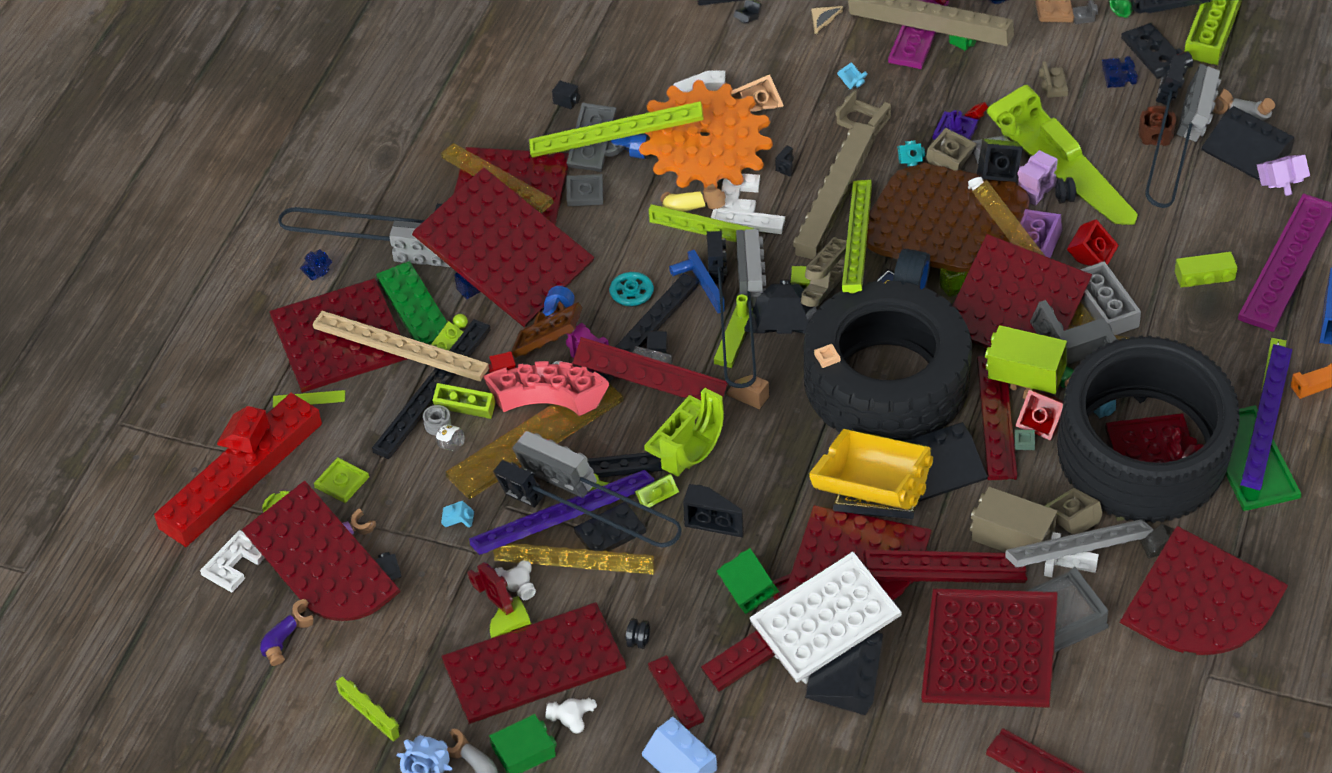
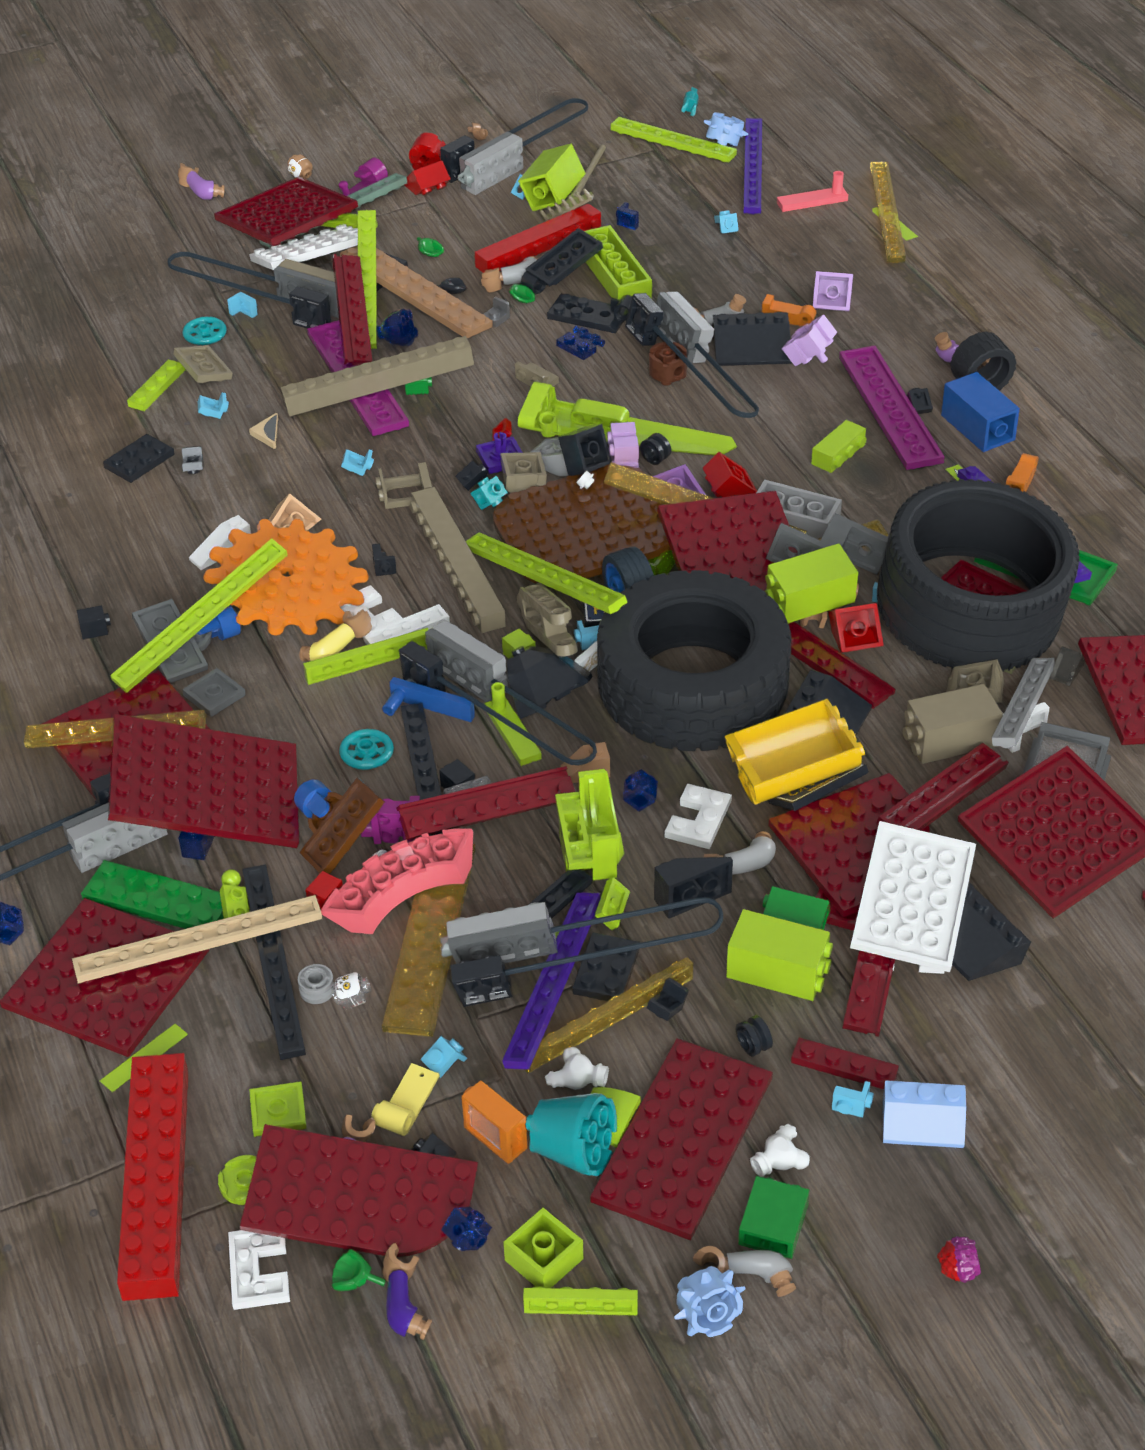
camera: 45 degrees left, 5 degrees down
red slope [217,406,269,454] -> none
lime brick [432,383,496,419] -> none
dark red plate [467,562,514,615] -> none
light nougat tile [814,344,840,368] -> none
sand green plate [1014,430,1035,450] -> none
dark red hair [1166,427,1204,462] -> none
none -> green piece [332,1249,386,1291]
none -> light yellow door [372,1063,440,1136]
none -> clear blue brick [441,1207,492,1251]
none -> black bracket [455,460,490,491]
none -> orange window [462,1080,527,1164]
none -> lime brick [504,1208,584,1288]
none -> teal cone [526,1093,617,1176]
none -> clear blue brick [623,769,658,812]
none -> black bracket [646,978,689,1021]
none -> white plate [665,784,732,849]
none -> light grey piece [704,831,776,875]
none -> lime brick [726,909,833,1001]
none -> orange leg [762,294,816,326]
none -> medium azure bracket [832,1081,874,1118]
none -> black bracket [906,388,933,414]

